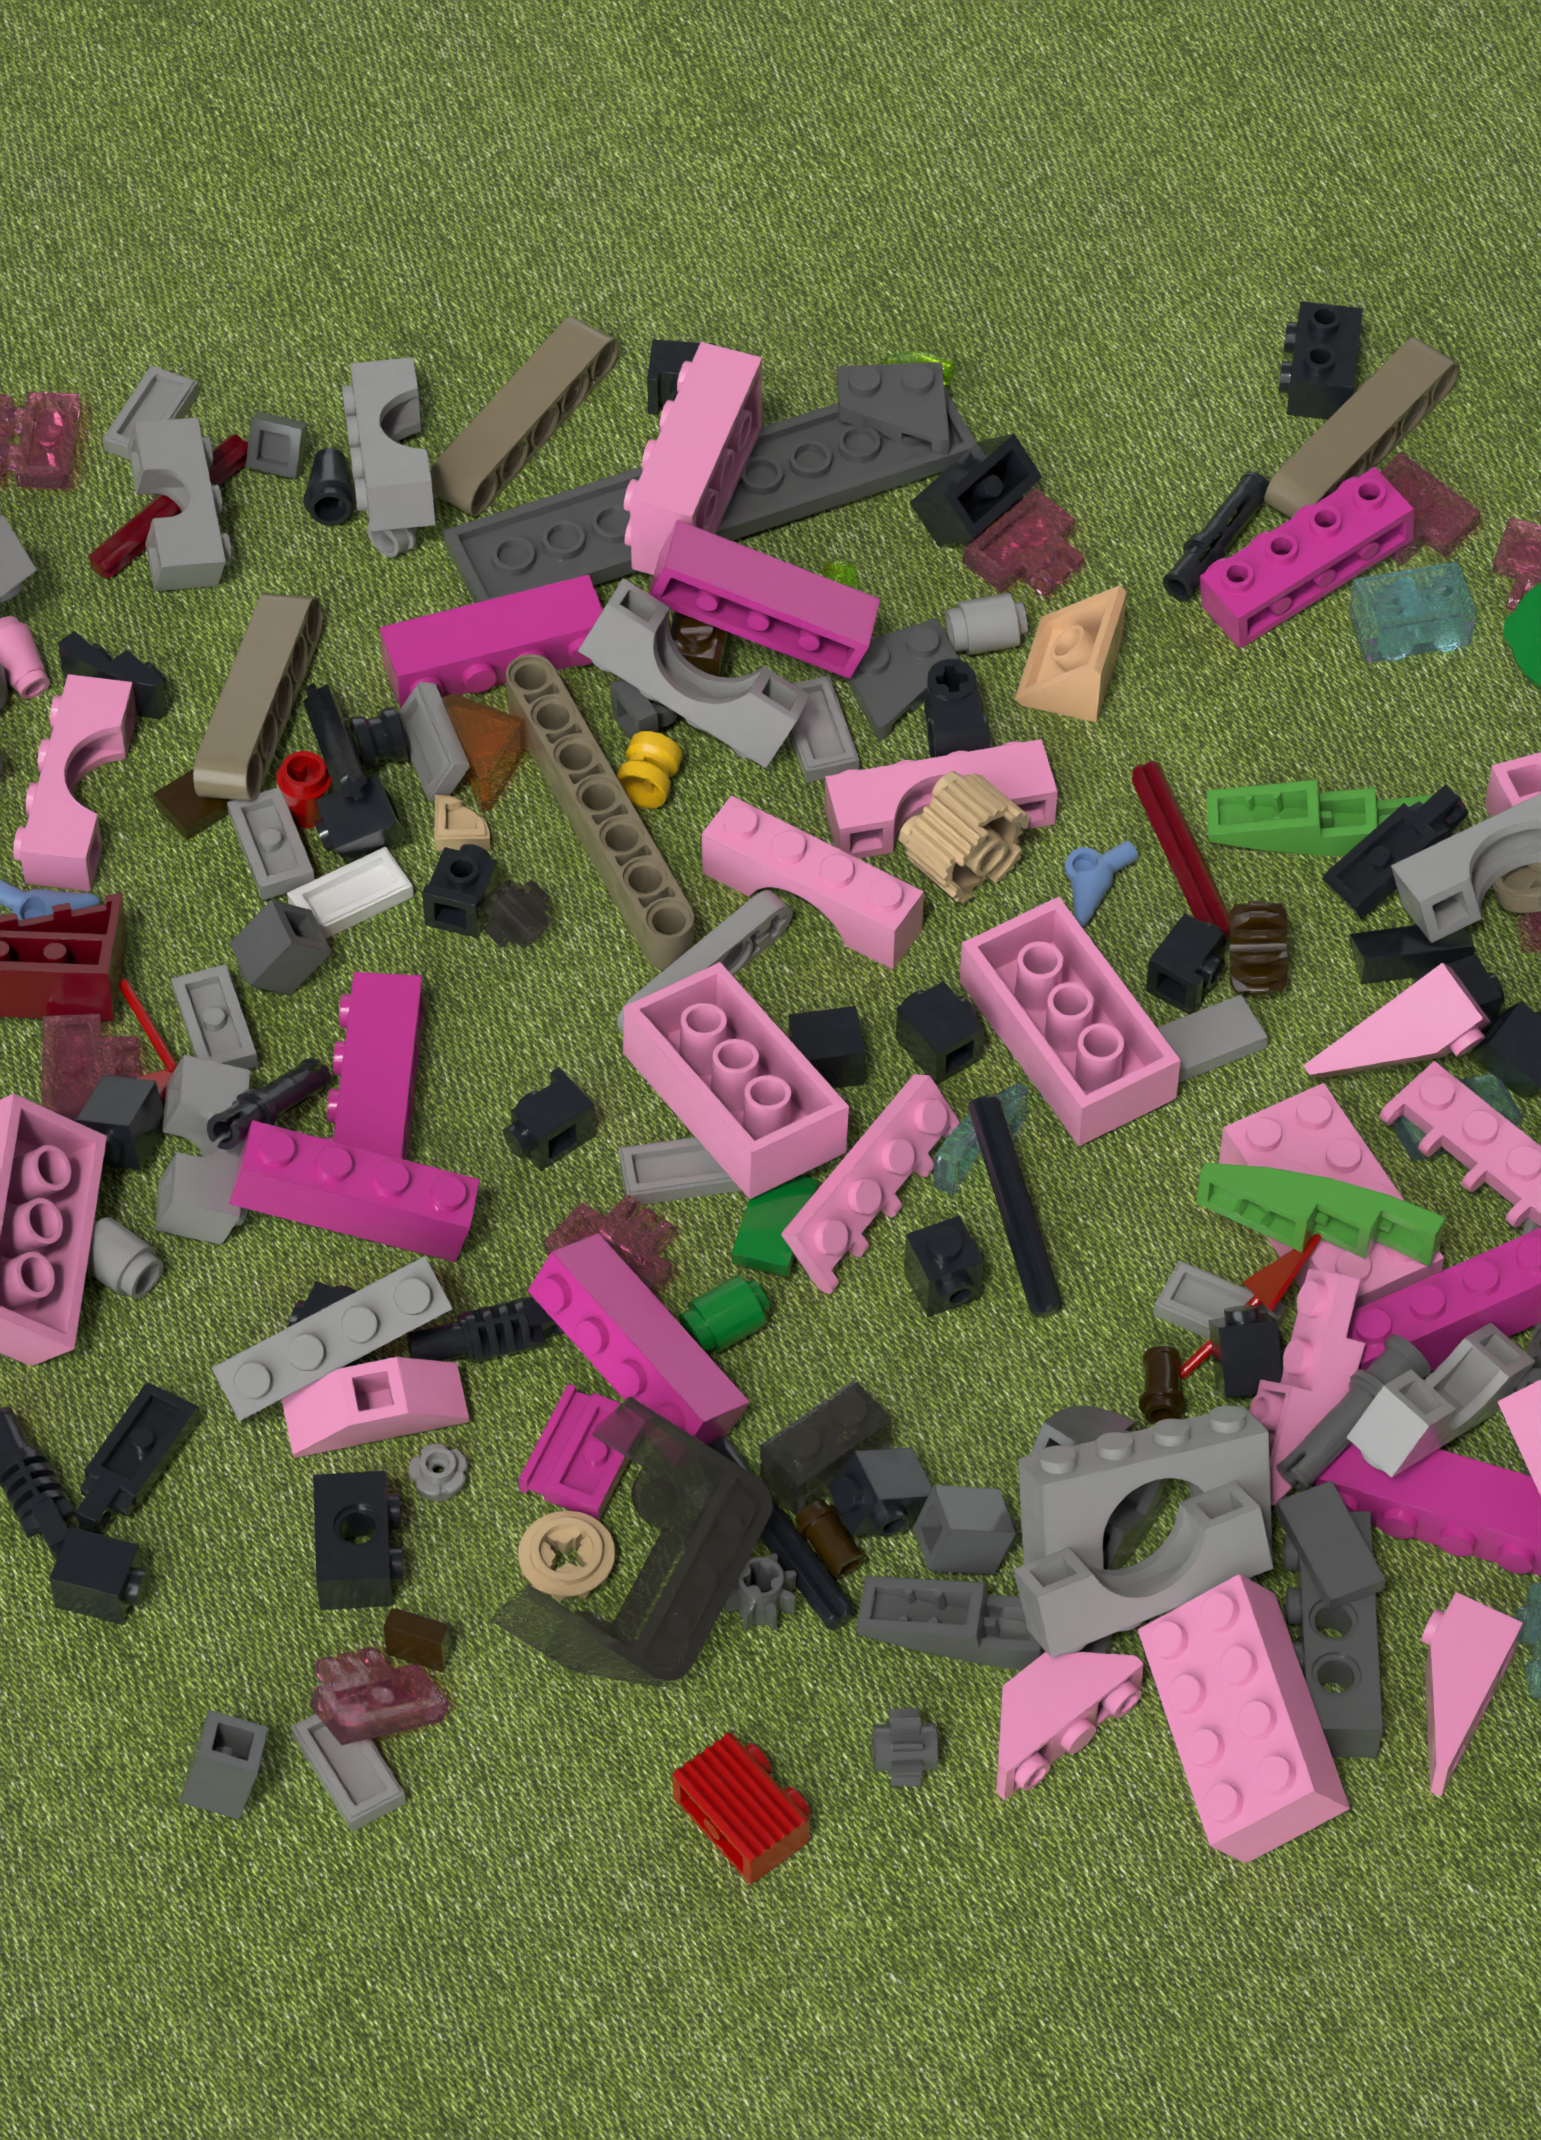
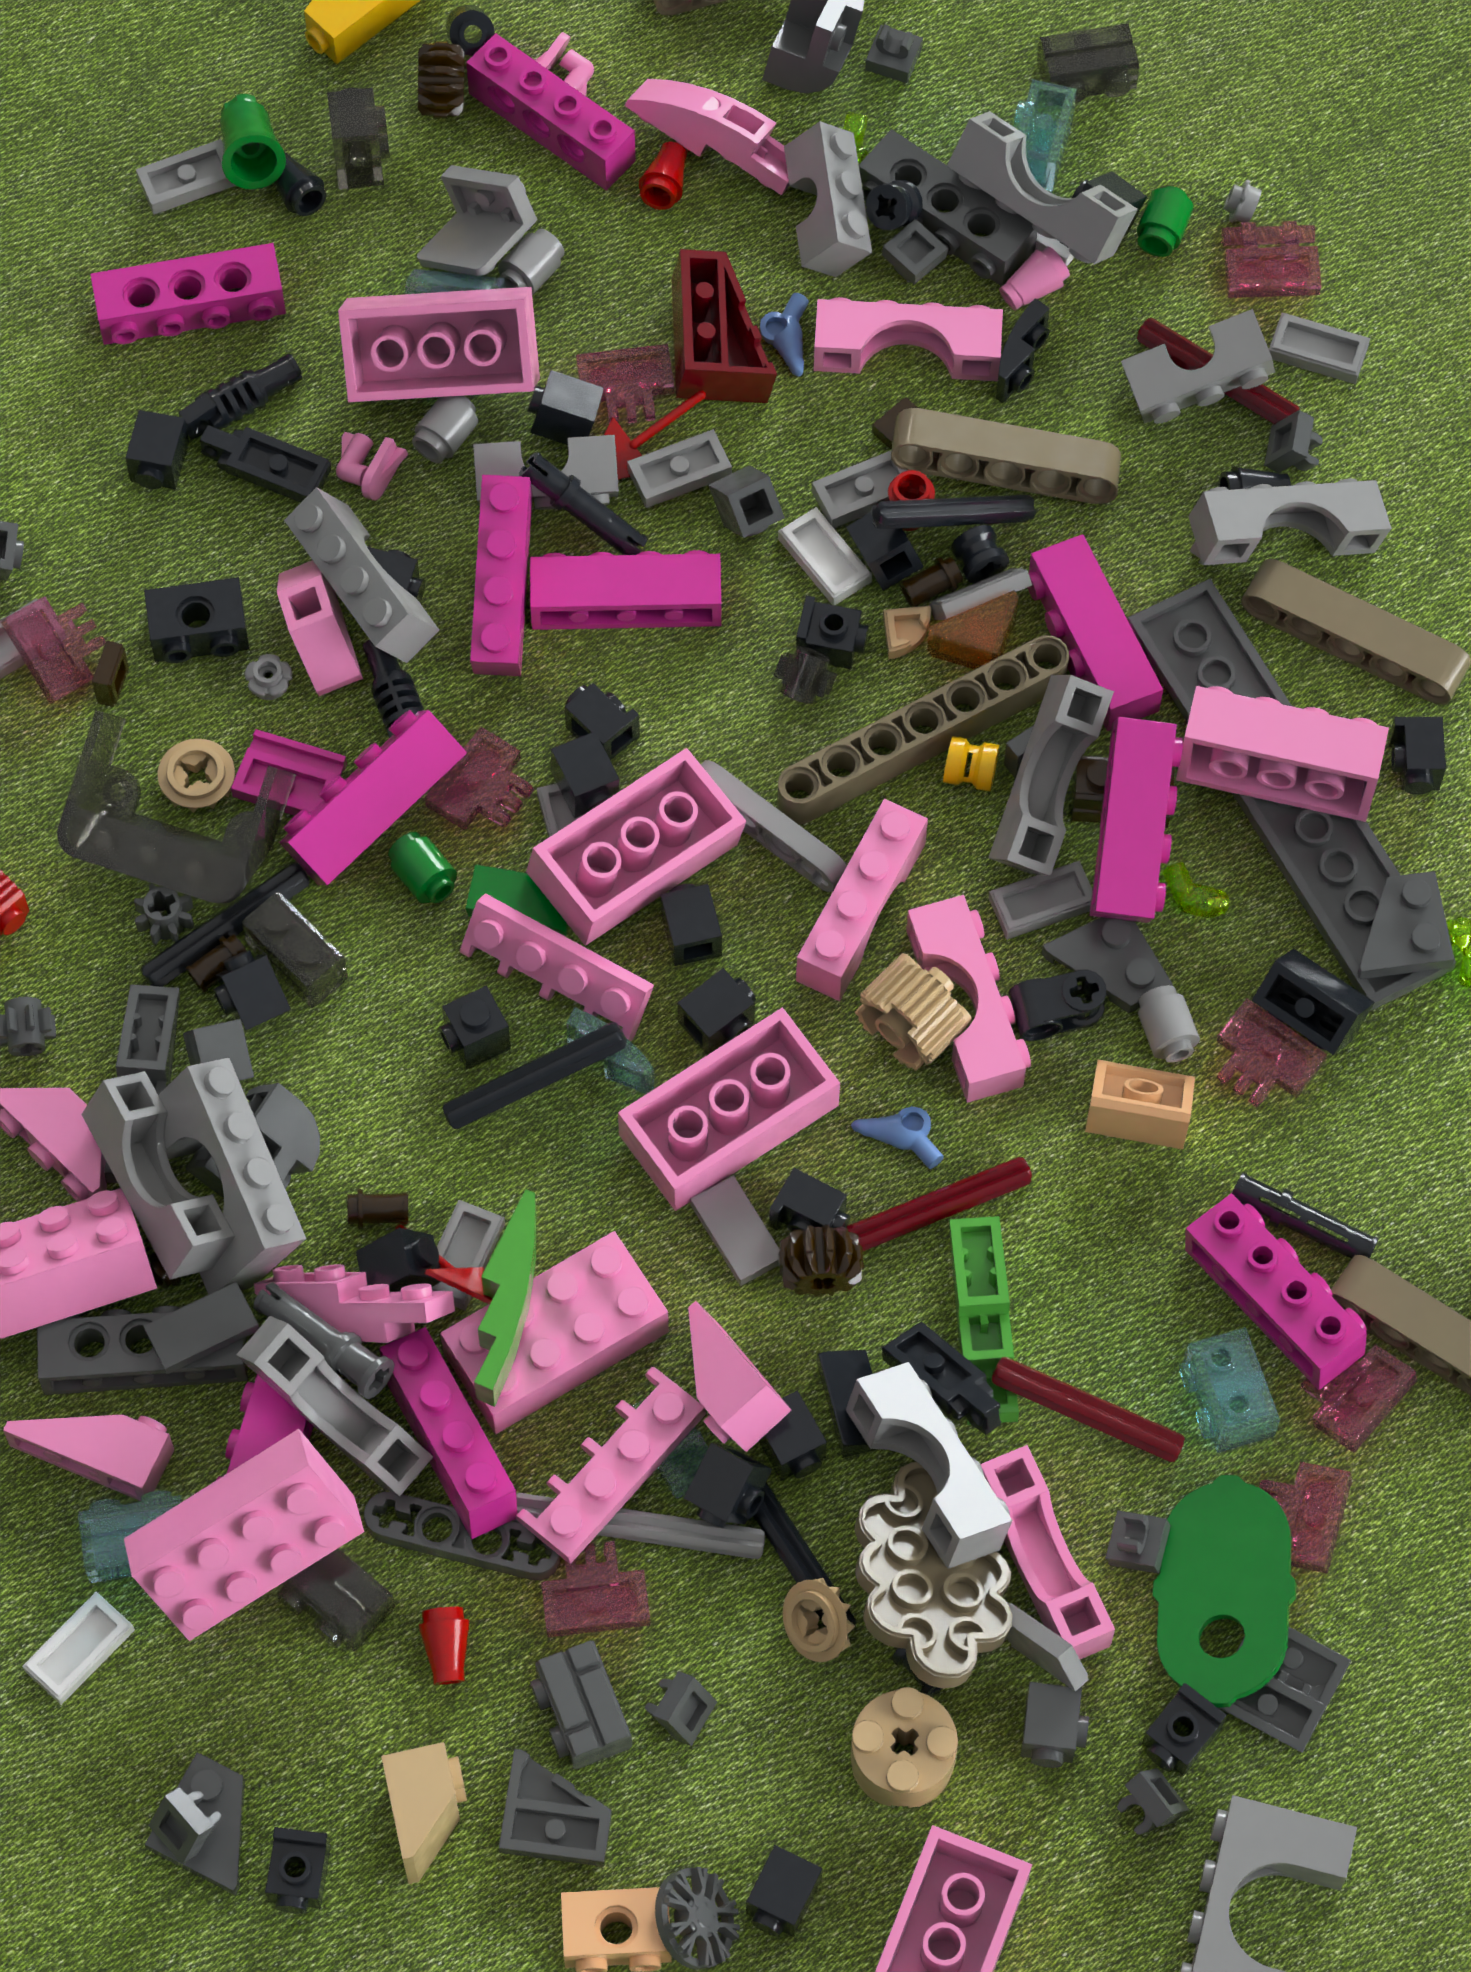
camera: 85 degrees right, 10 degrees up
none -> bright pink piece [336,432,408,501]
none -> black brick [550,732,620,818]
none -> dark brown pin [899,557,963,607]
none -> dark red axle [992,1357,1185,1462]

